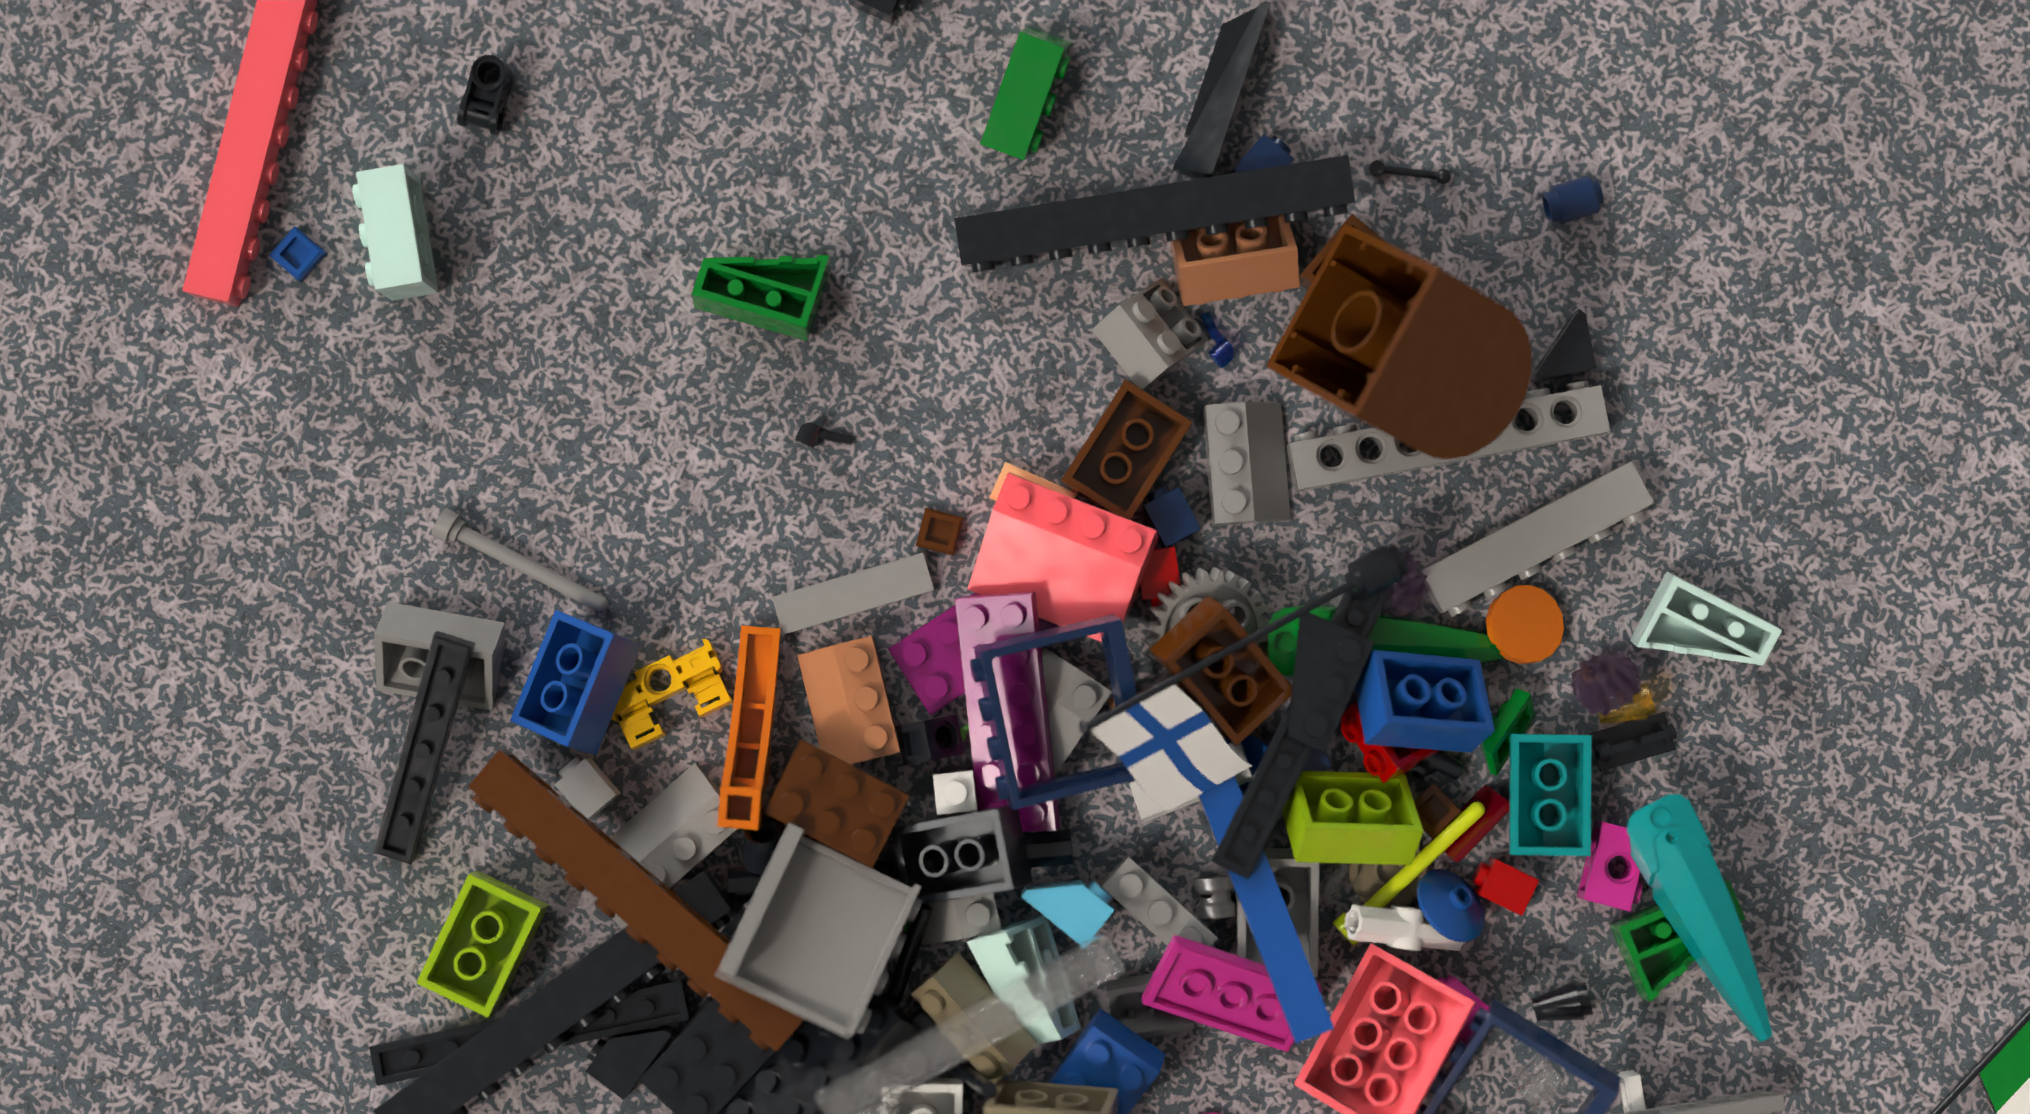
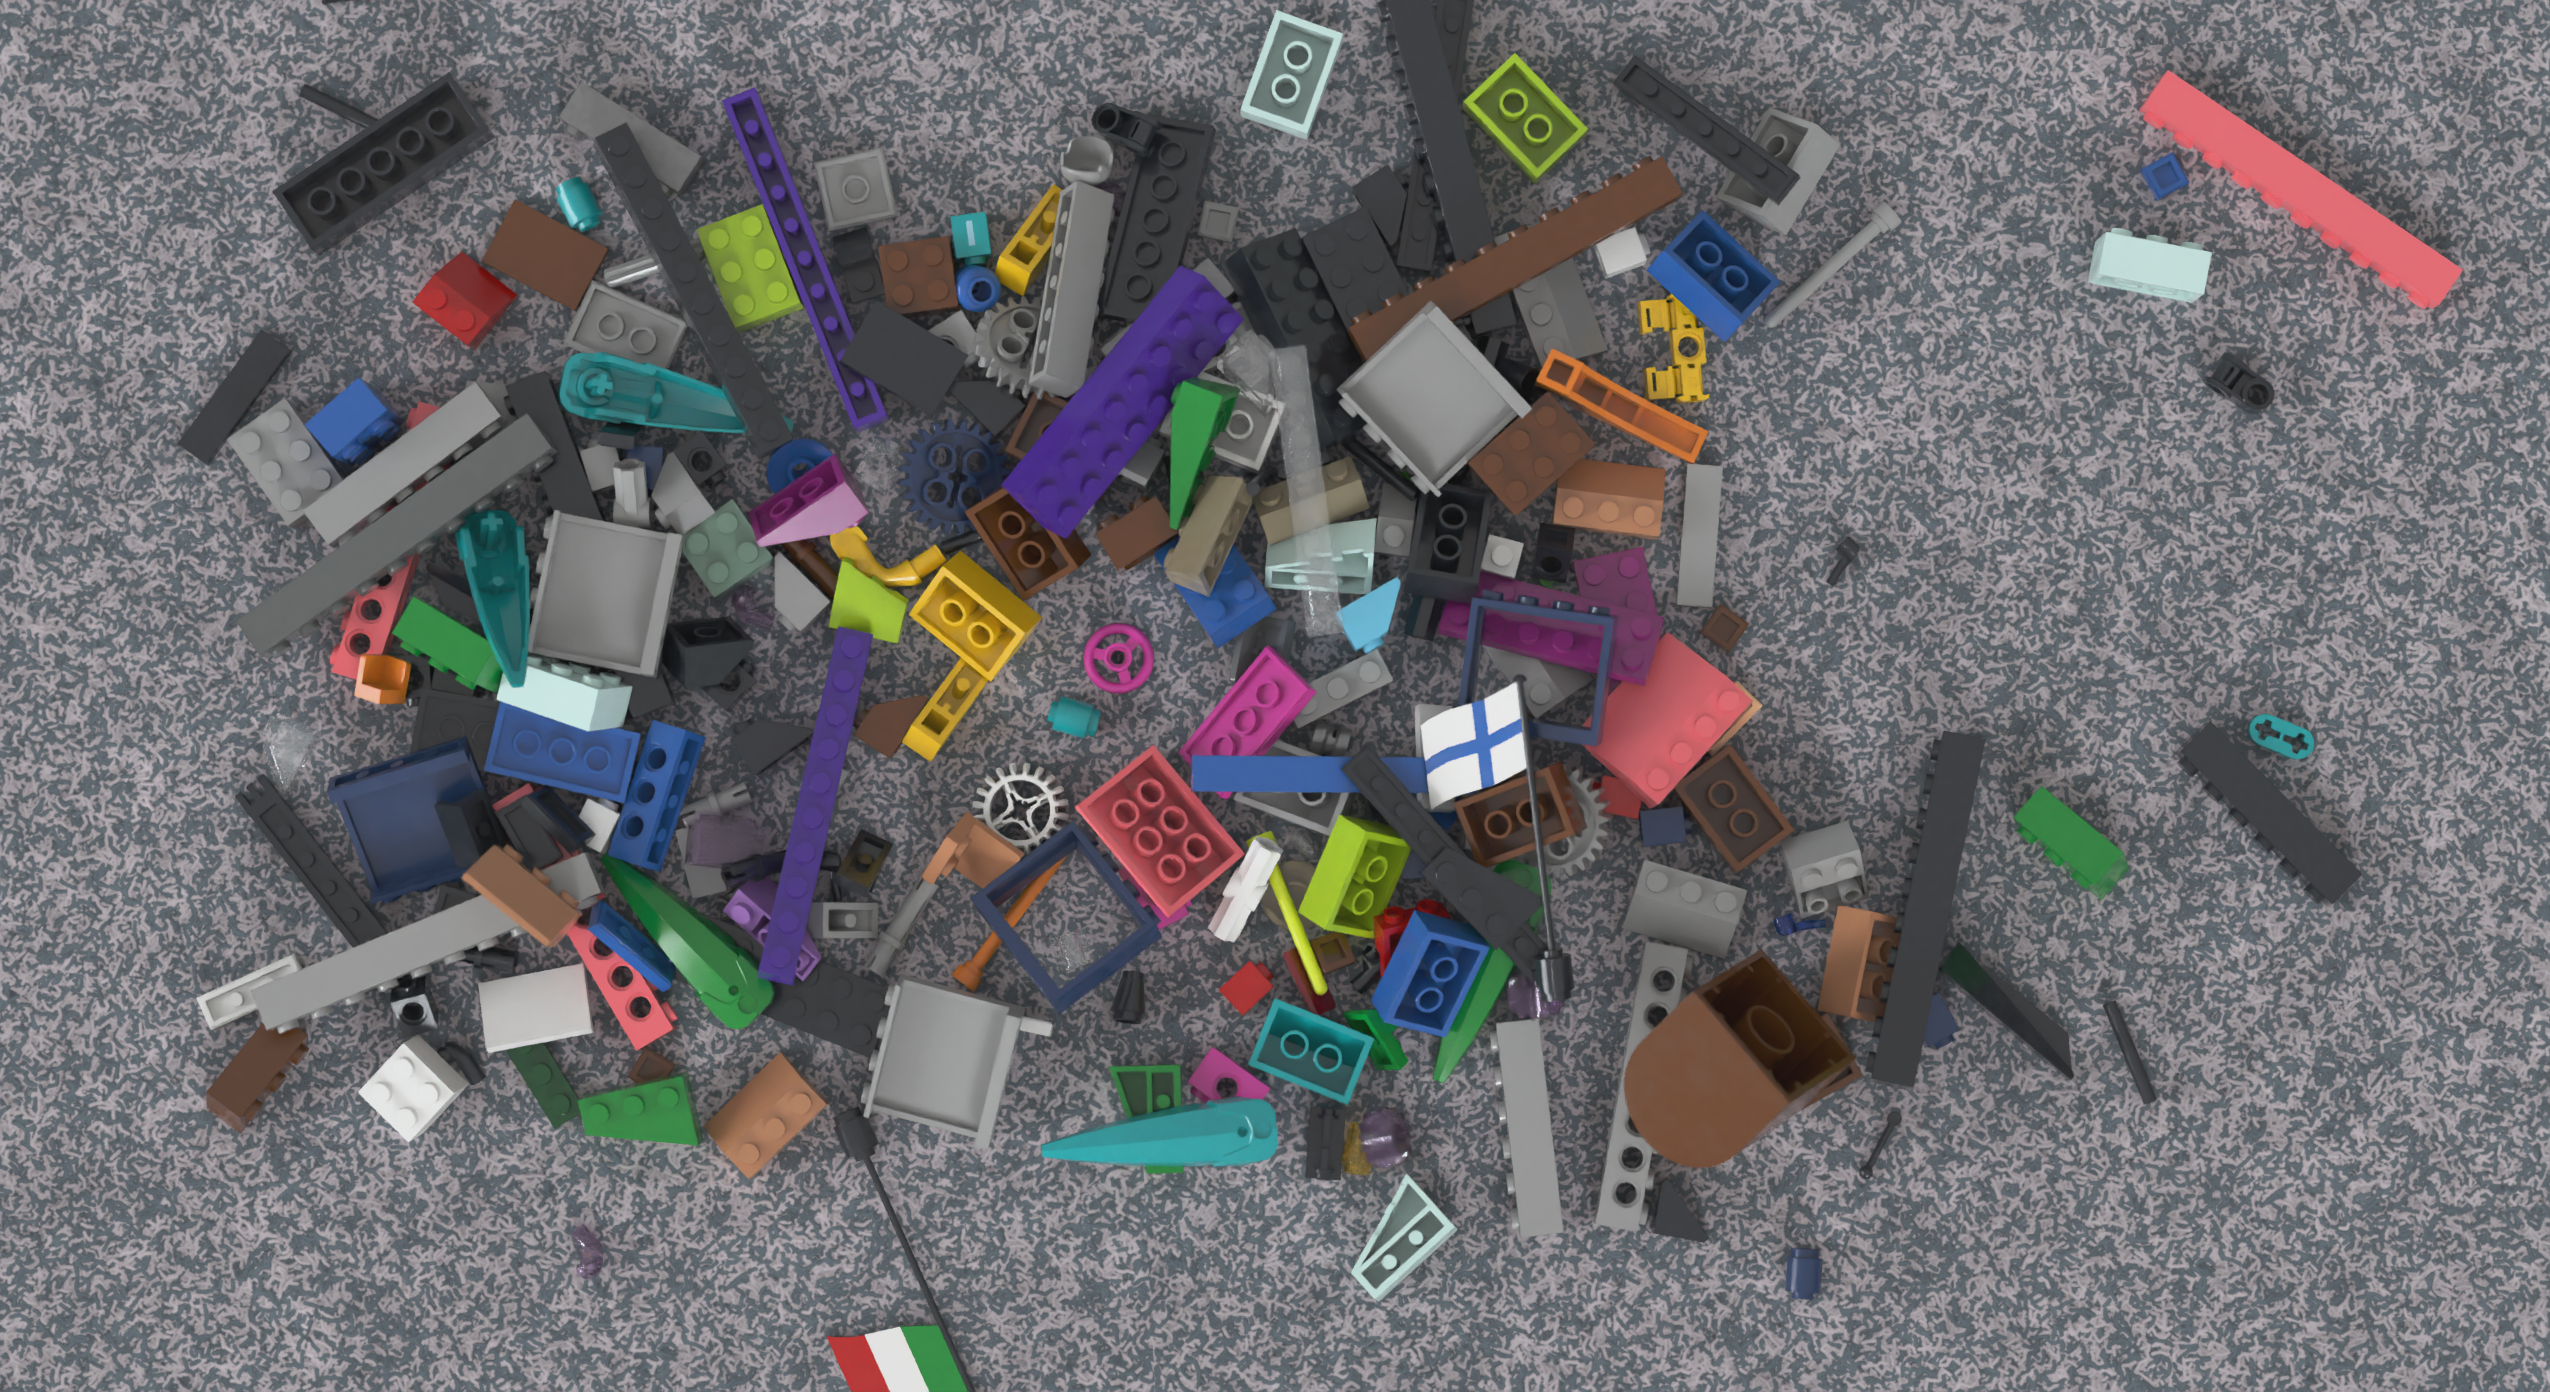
camera: 115 degrees right, 0 degrees up
green wedge [691,255,830,341] -> none
blue dish [1417,869,1485,942] -> none
orange tile [1486,585,1564,664] -> none

